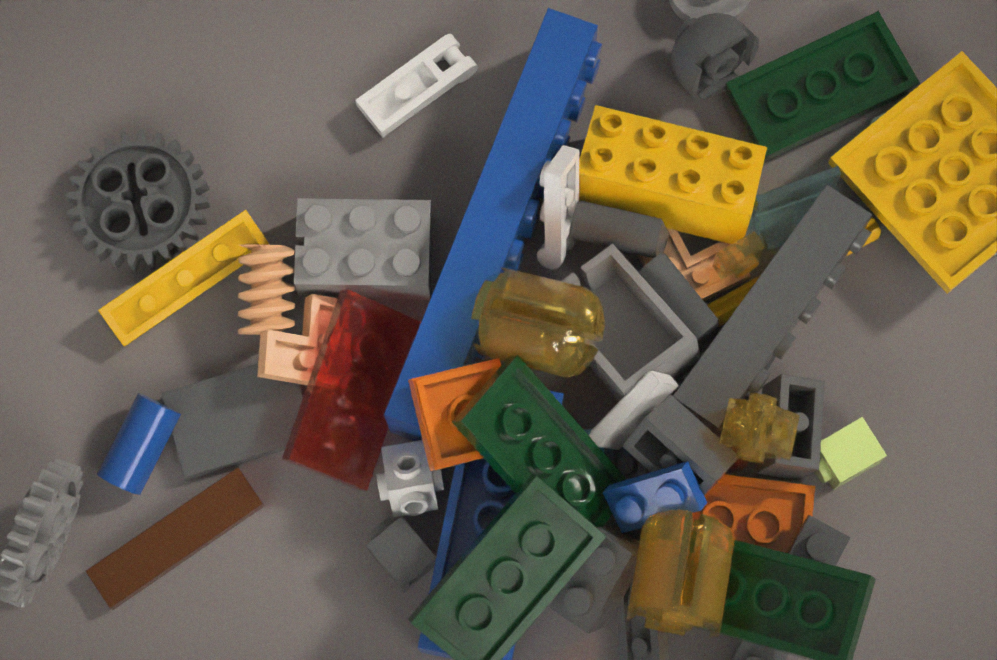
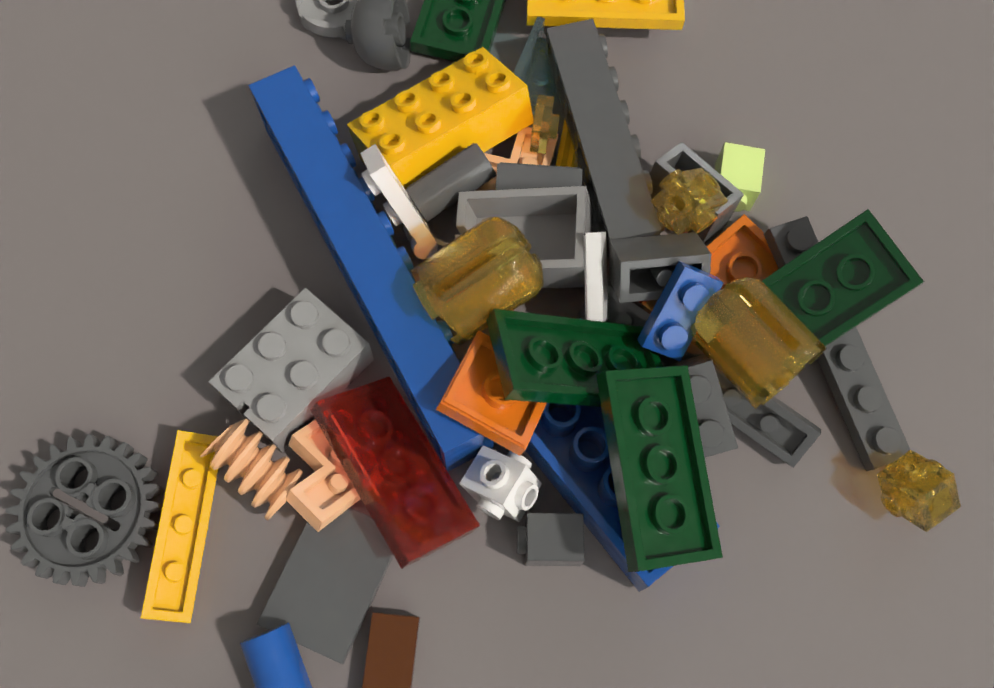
camera: 55 degrees left, 5 degrees down
white plate [355,34,478,138] -> none

